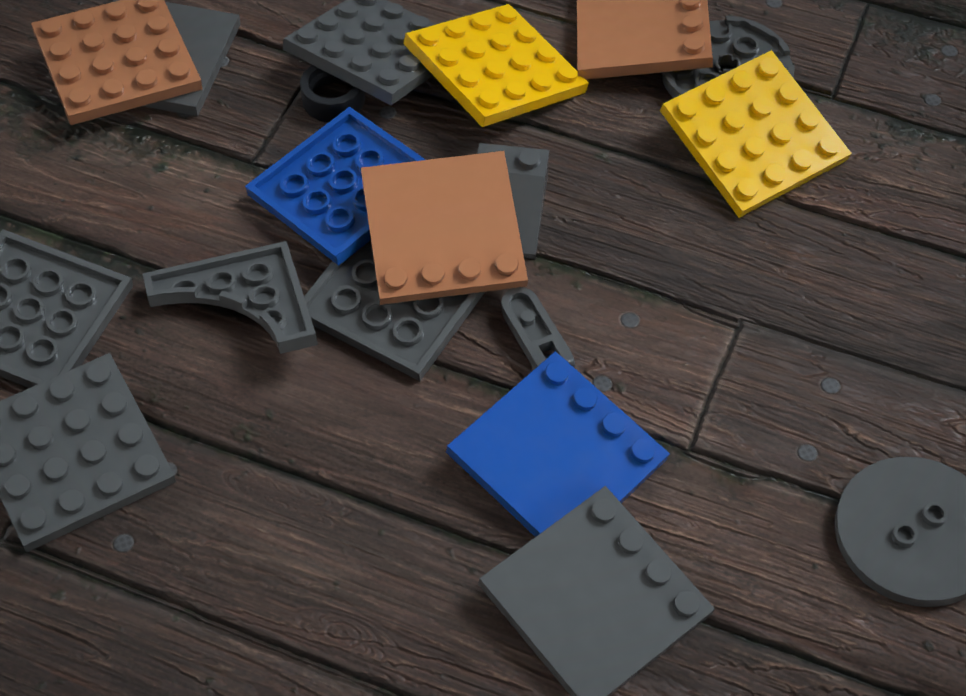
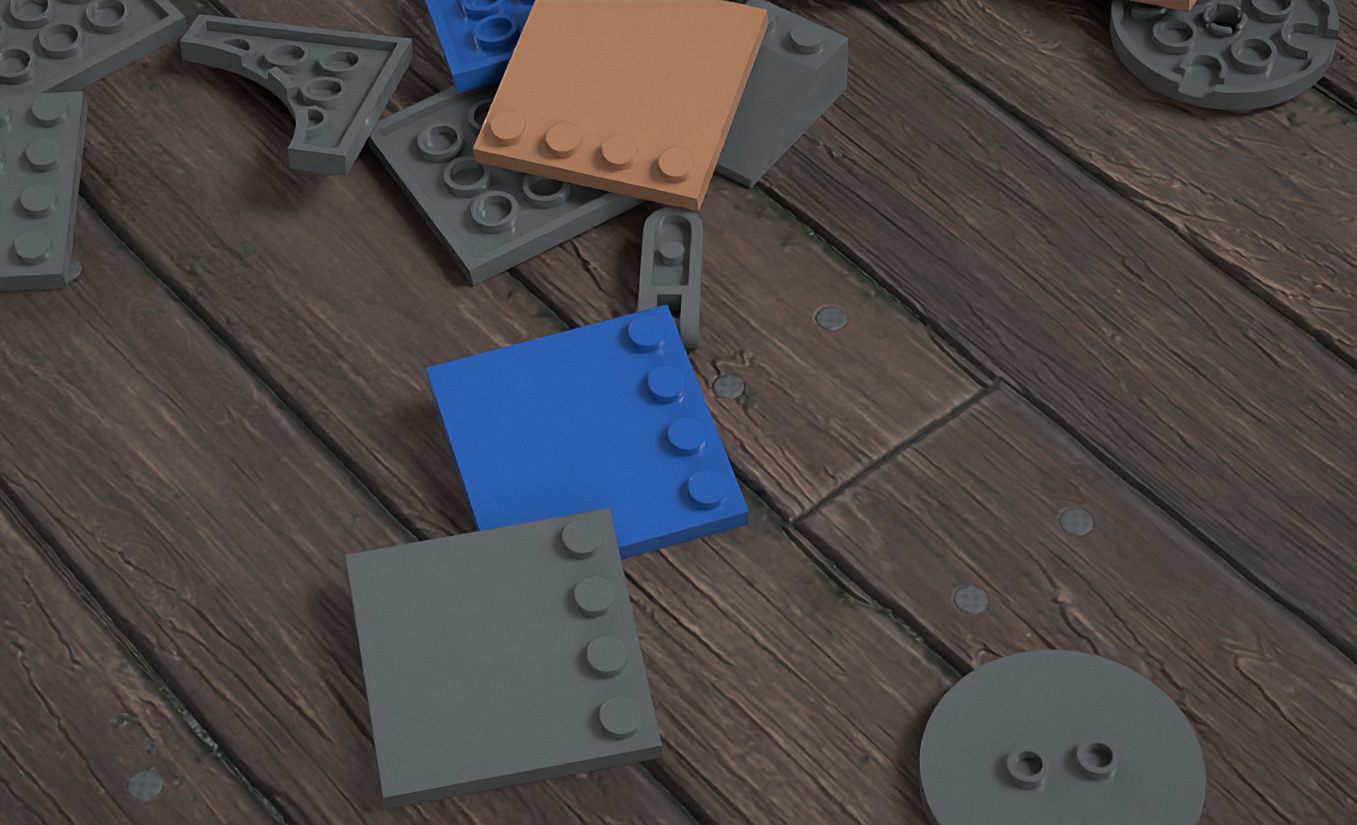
camera: 30 degrees right, 5 degrees down
yellow plate [660,50,852,218] -> none

